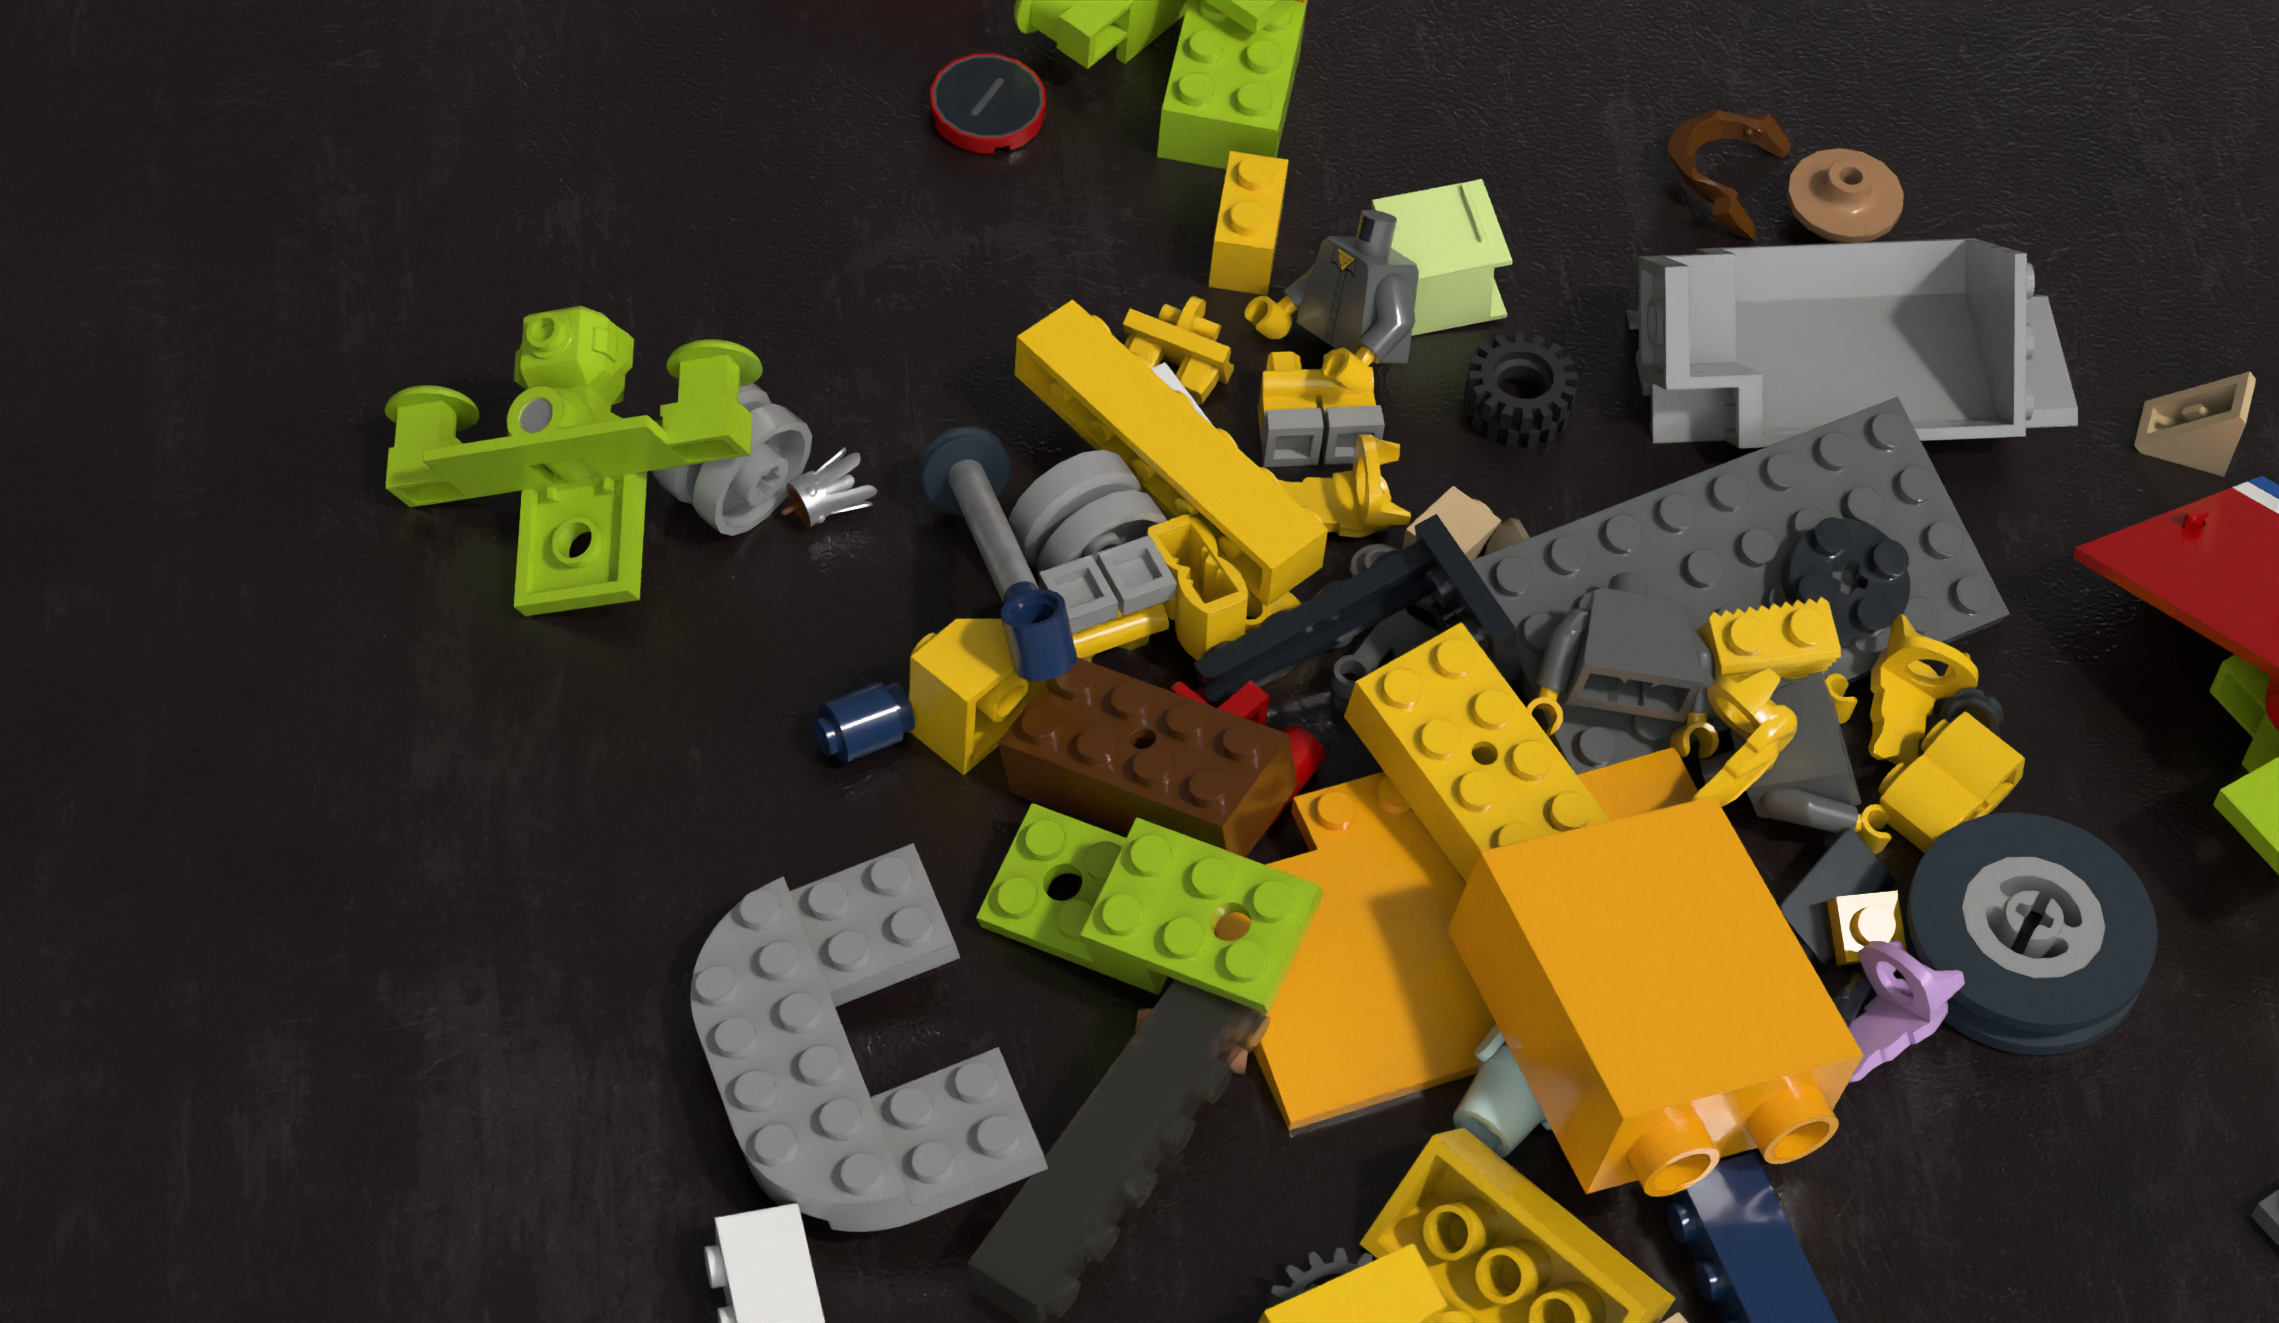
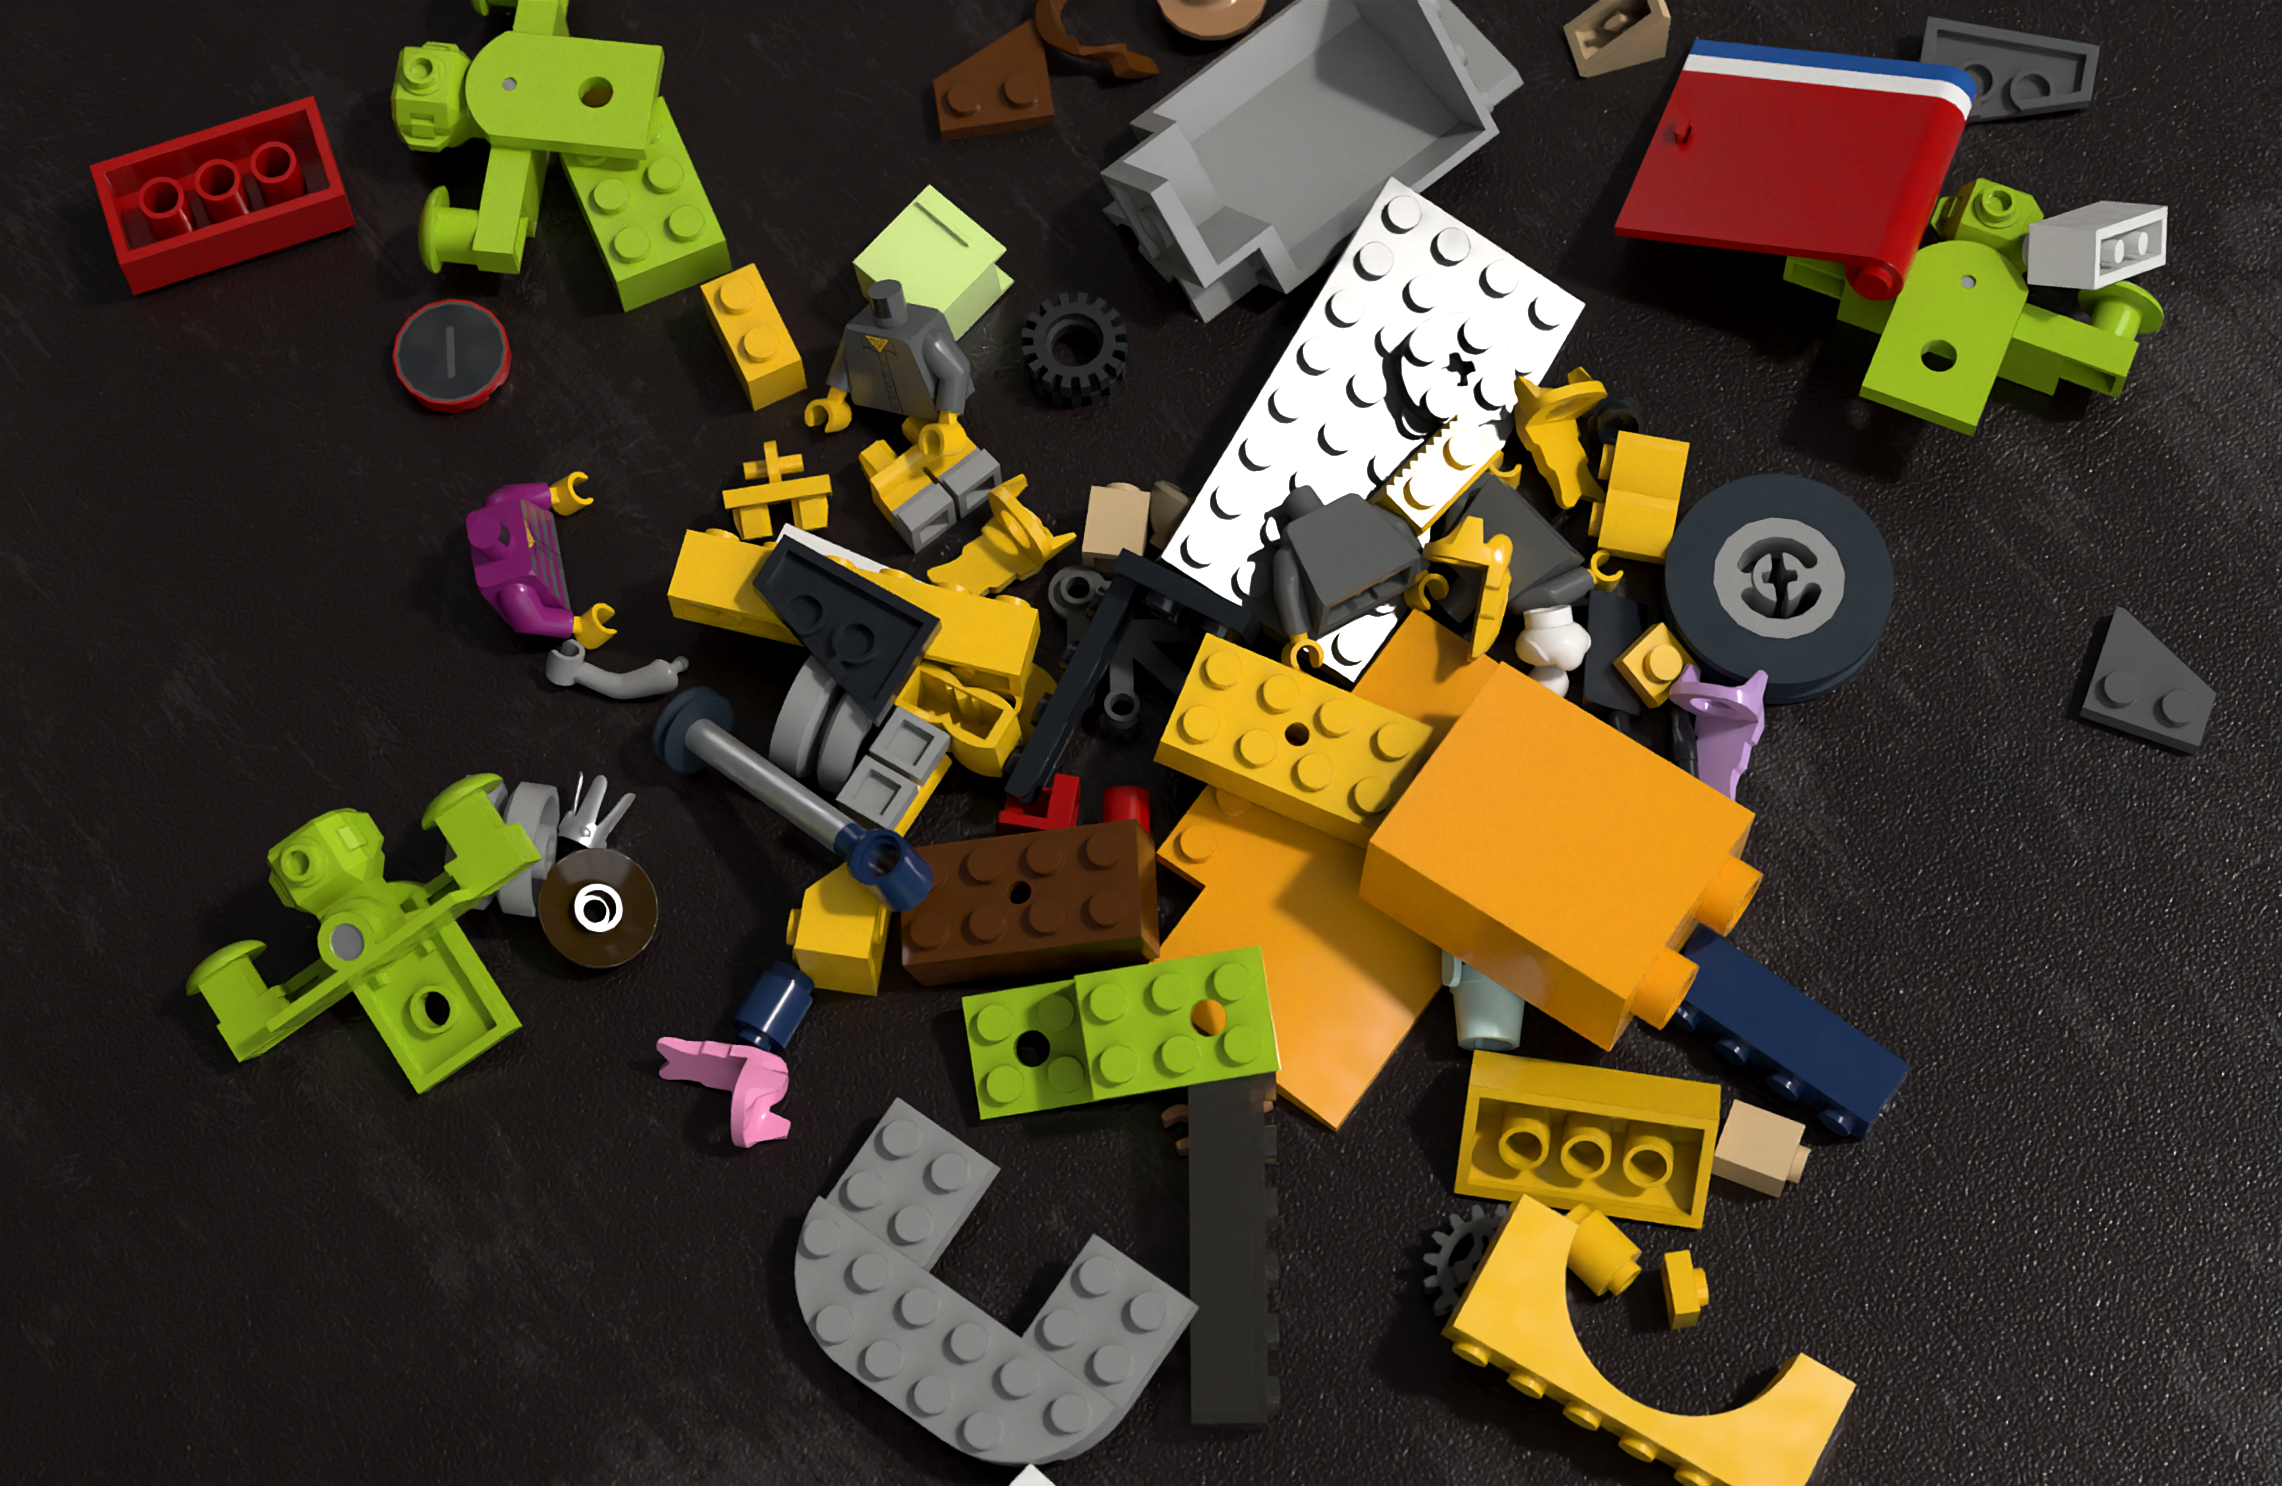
camera: 25 degrees left, 15 degrees up
none -> magenta torso [465,472,617,649]
none -> dark brown dish [537,848,658,969]
none -> light grey piece [545,639,689,699]
none -> bright pink hair [656,1037,791,1148]
none -> black wing [752,534,942,727]
none -> reddish brown wing [933,18,1055,142]
none -> white animal [1515,605,1591,697]

